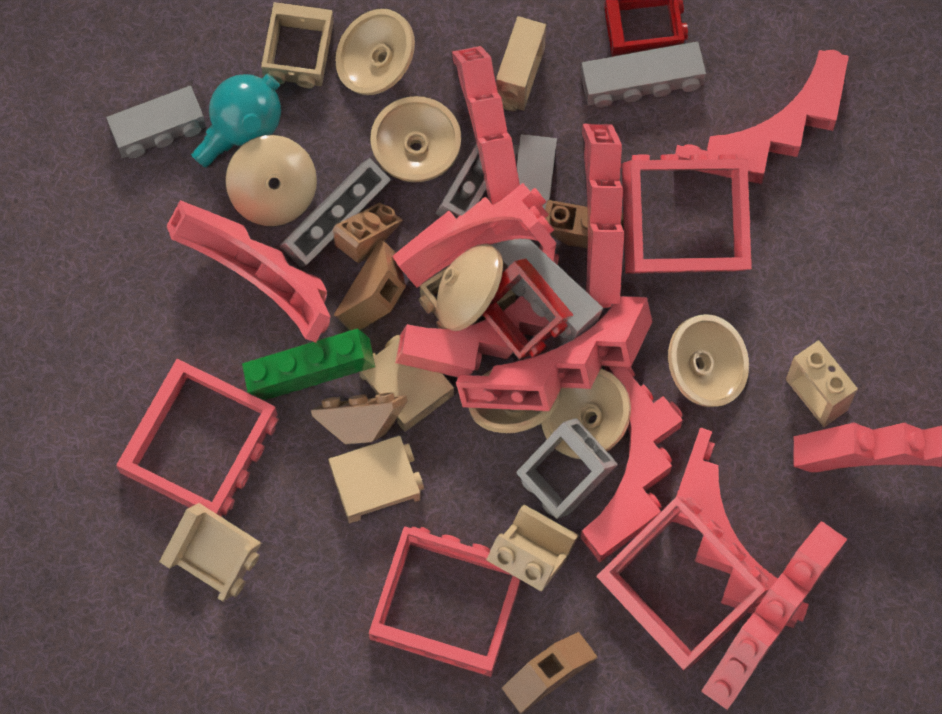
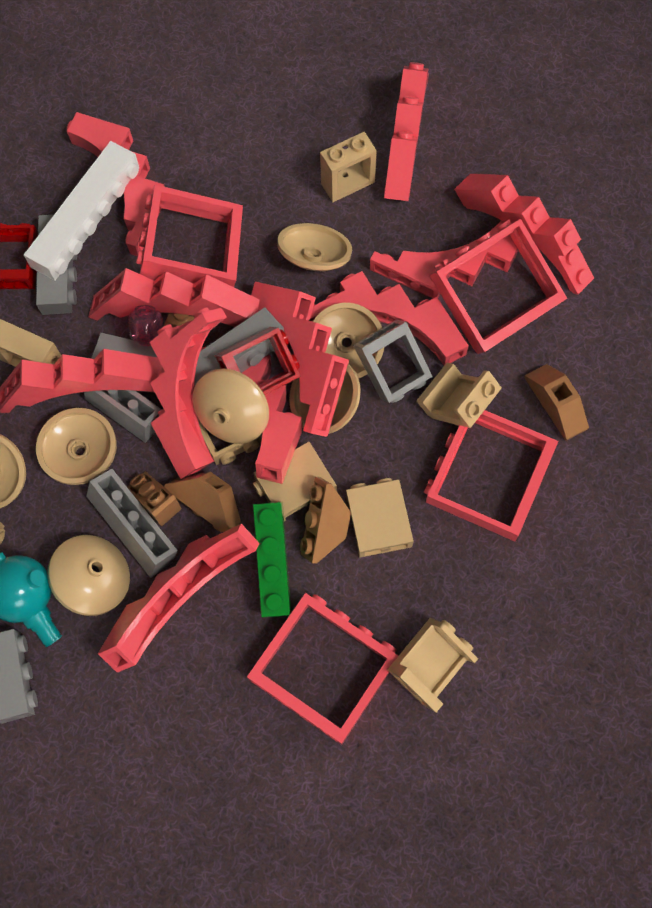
camera: 80 degrees left, 0 degrees up
none -> white brick [24,141,140,281]
none -> clear pink head [128,305,163,346]

